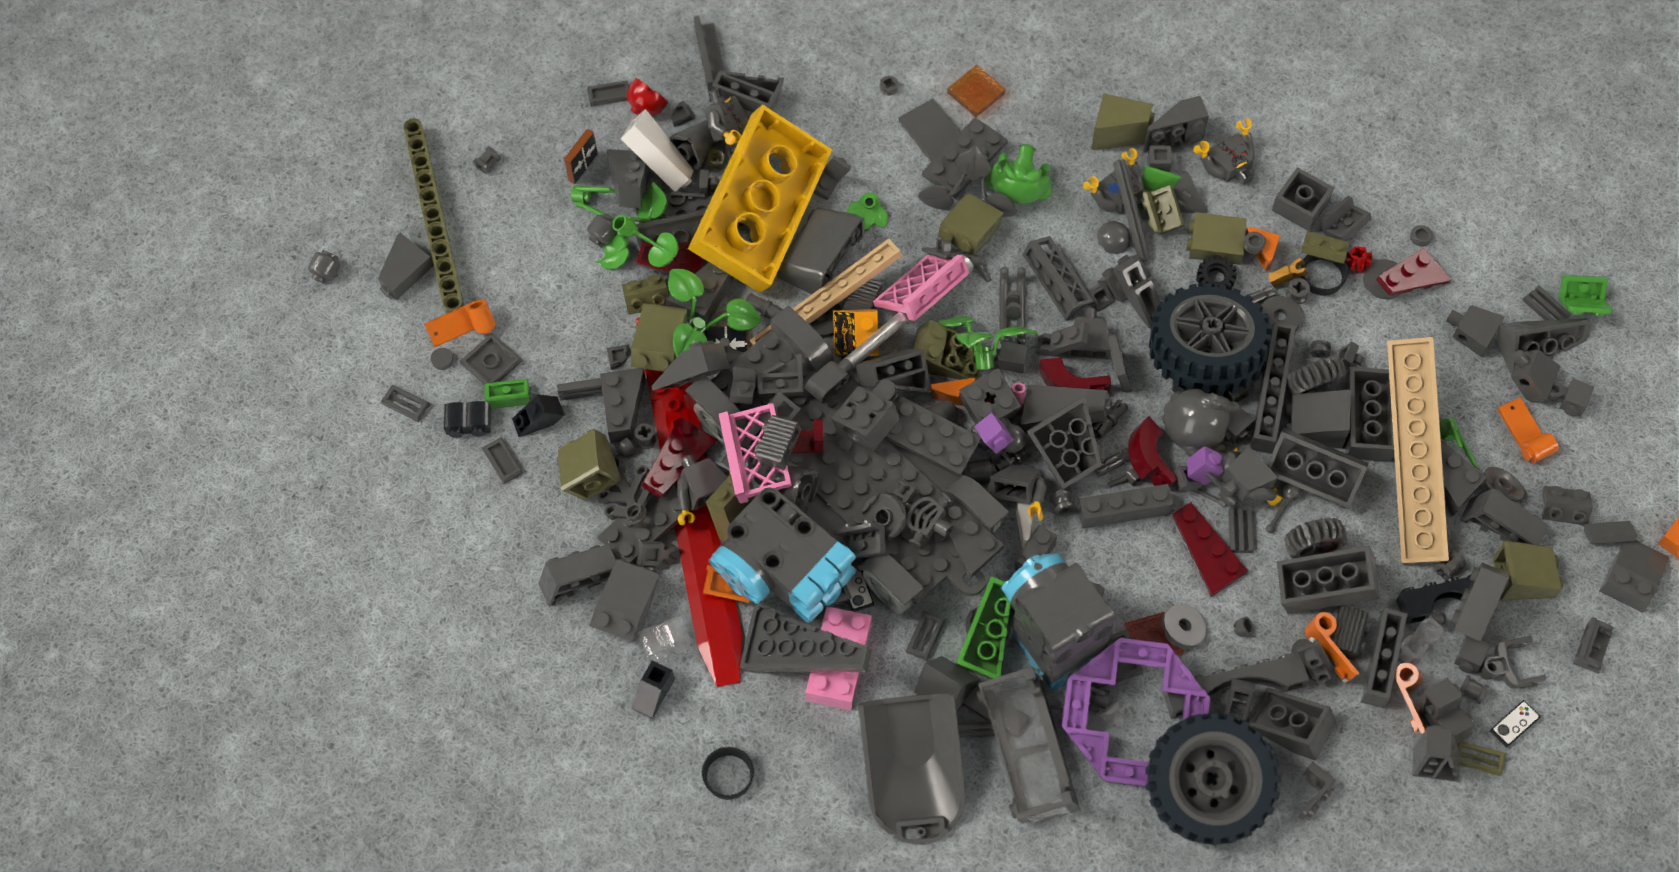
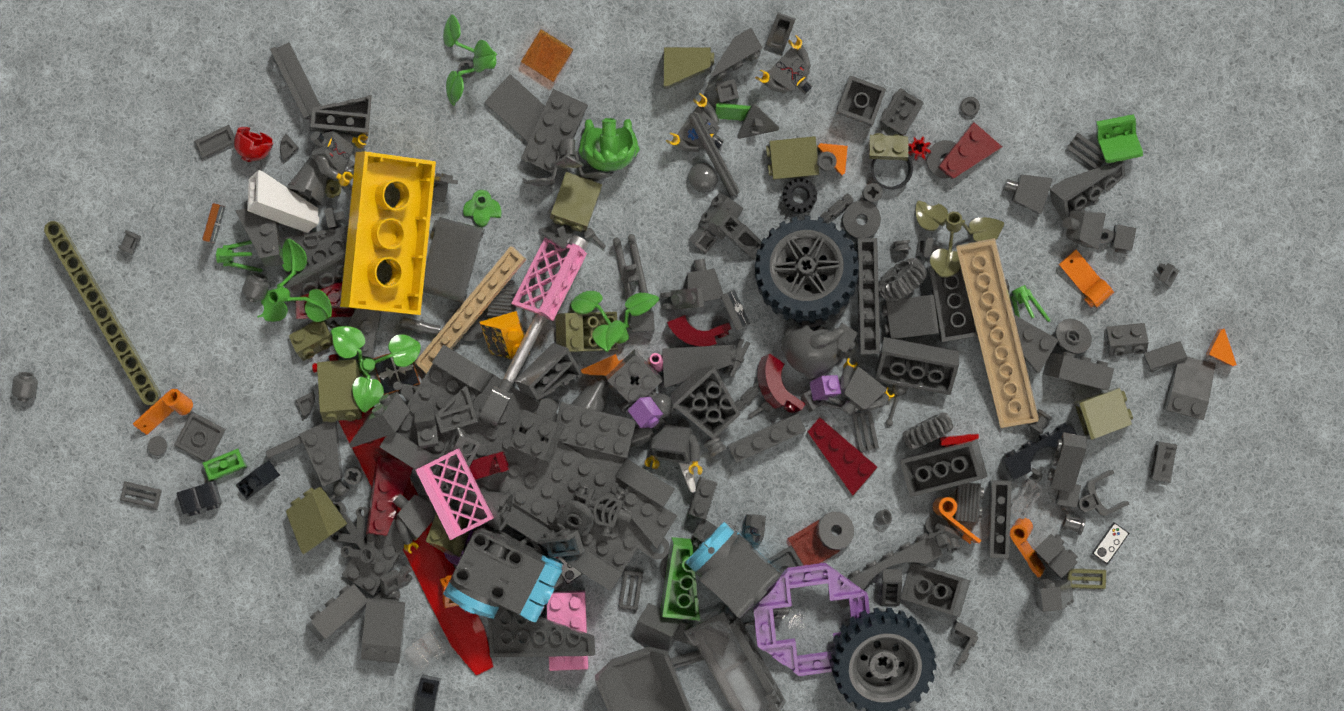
camera: 20 degrees left, 25 degrees up
dark grey slope [378,233,433,300] -> none
dark grey tile [482,437,523,484] -> none
dark grey brick [754,415,801,470] -> none
dark grey fence [1022,236,1094,320] -> none
olive bracket [1142,185,1184,234] -> none
pearl gold bar [1268,258,1308,288] -> none
none -> bright green plant [443,14,497,106]
none -> dark grey slope [766,12,796,52]
none -> olive plant [916,201,1004,277]
none -> dark grey tile [1154,263,1179,287]

